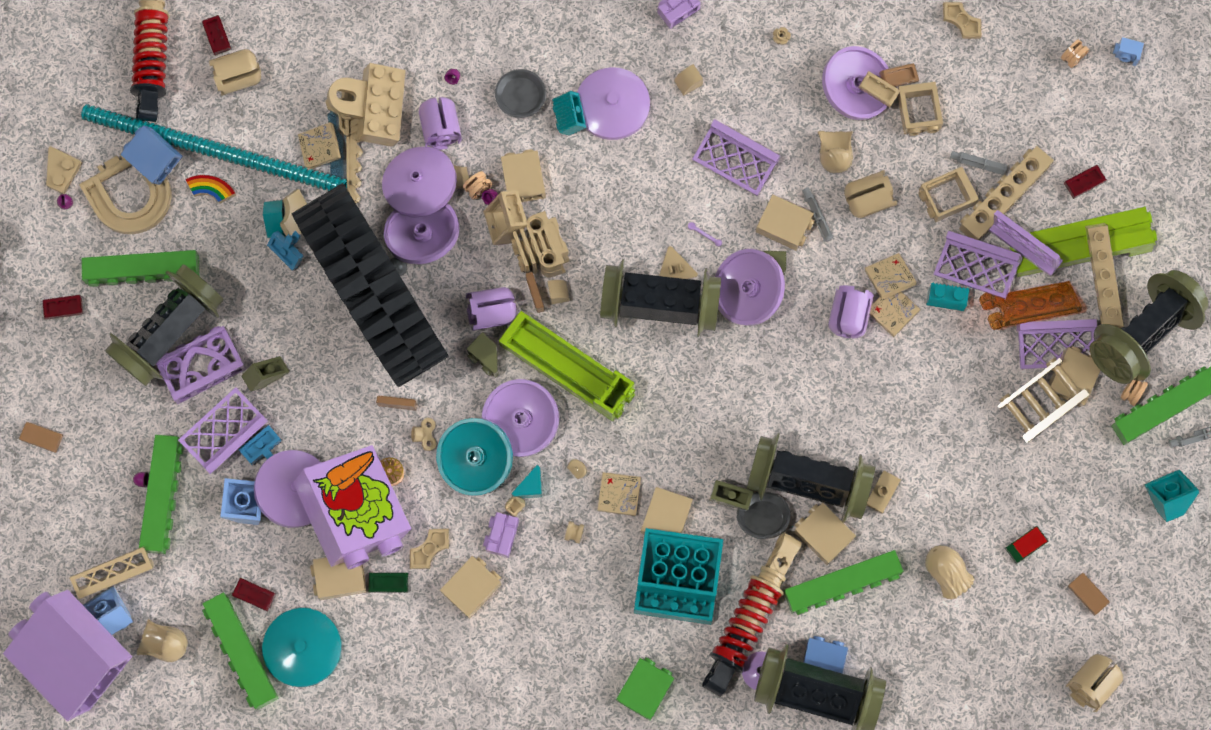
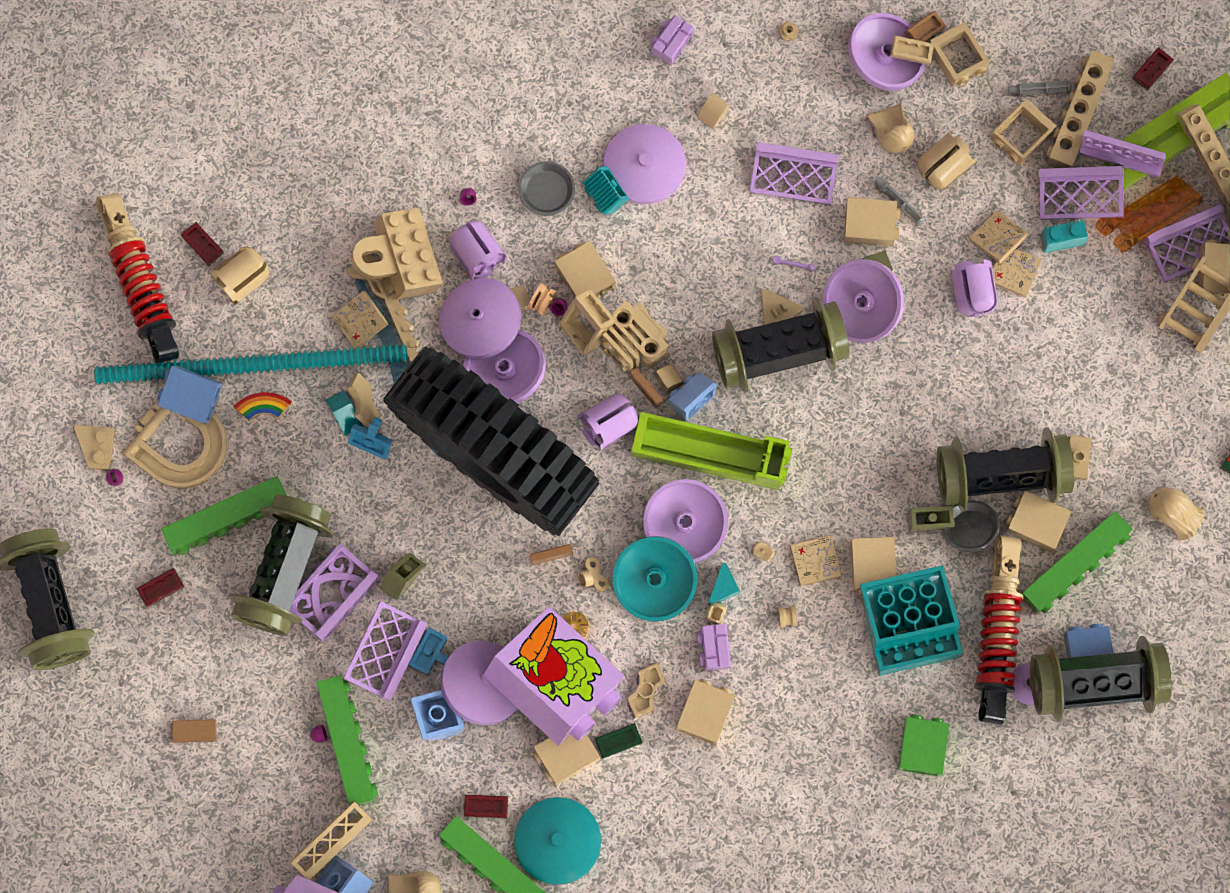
camera: 25 degrees left, 0 degrees up
olive slope [467,332,498,378] -> none
none -> light blue slope [668,373,717,422]

